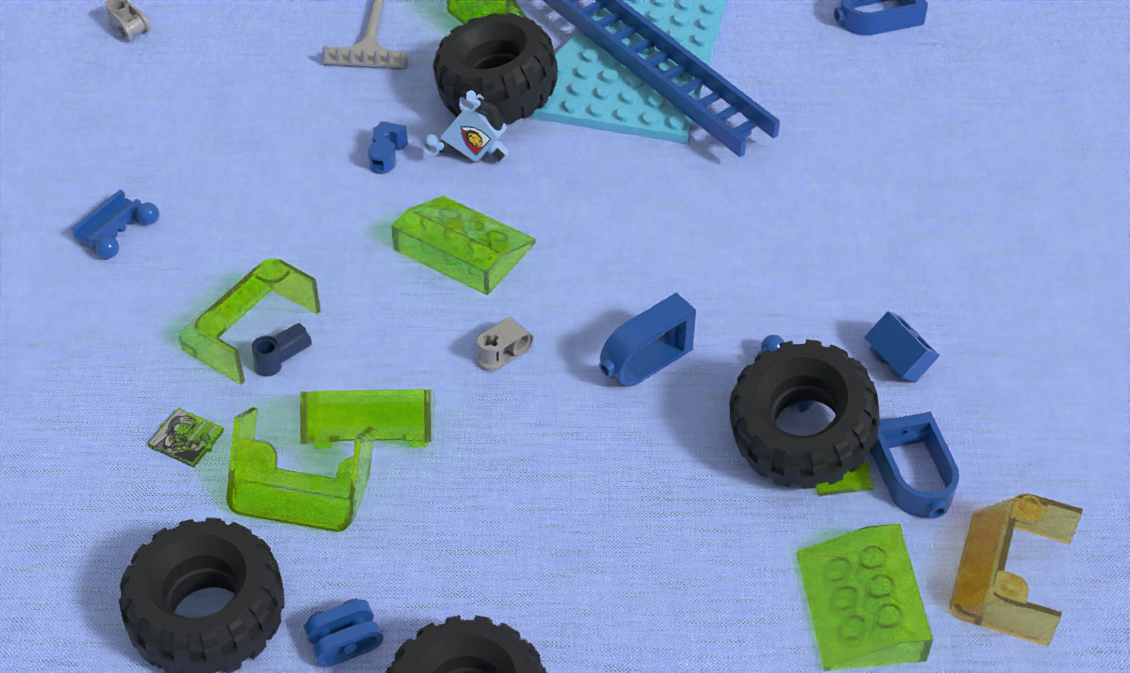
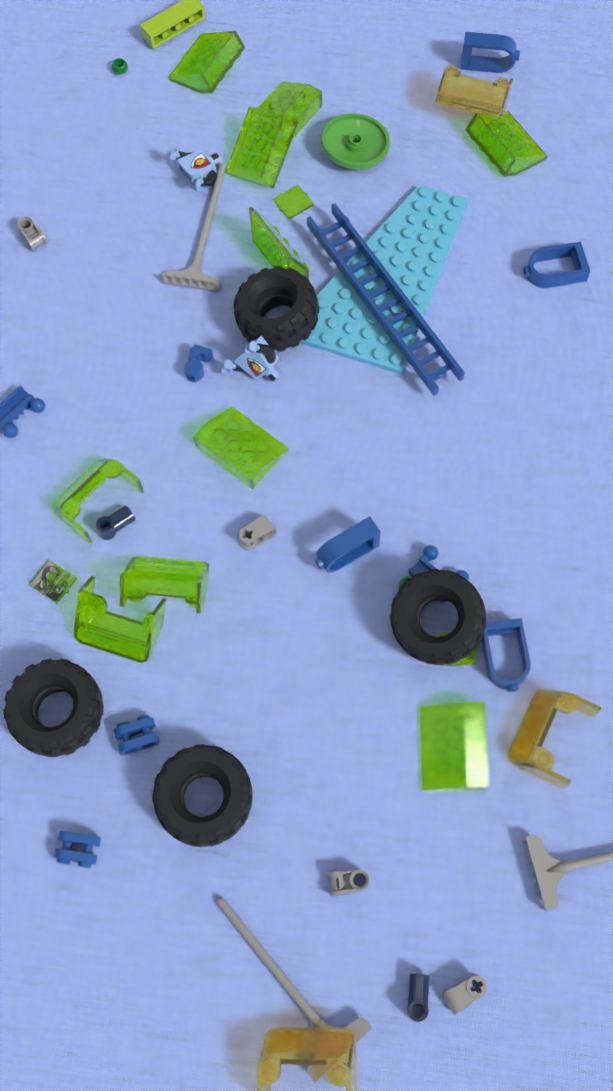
camera: 10 degrees right, 20 degrees up
blue brick [864,311,940,382] -> none

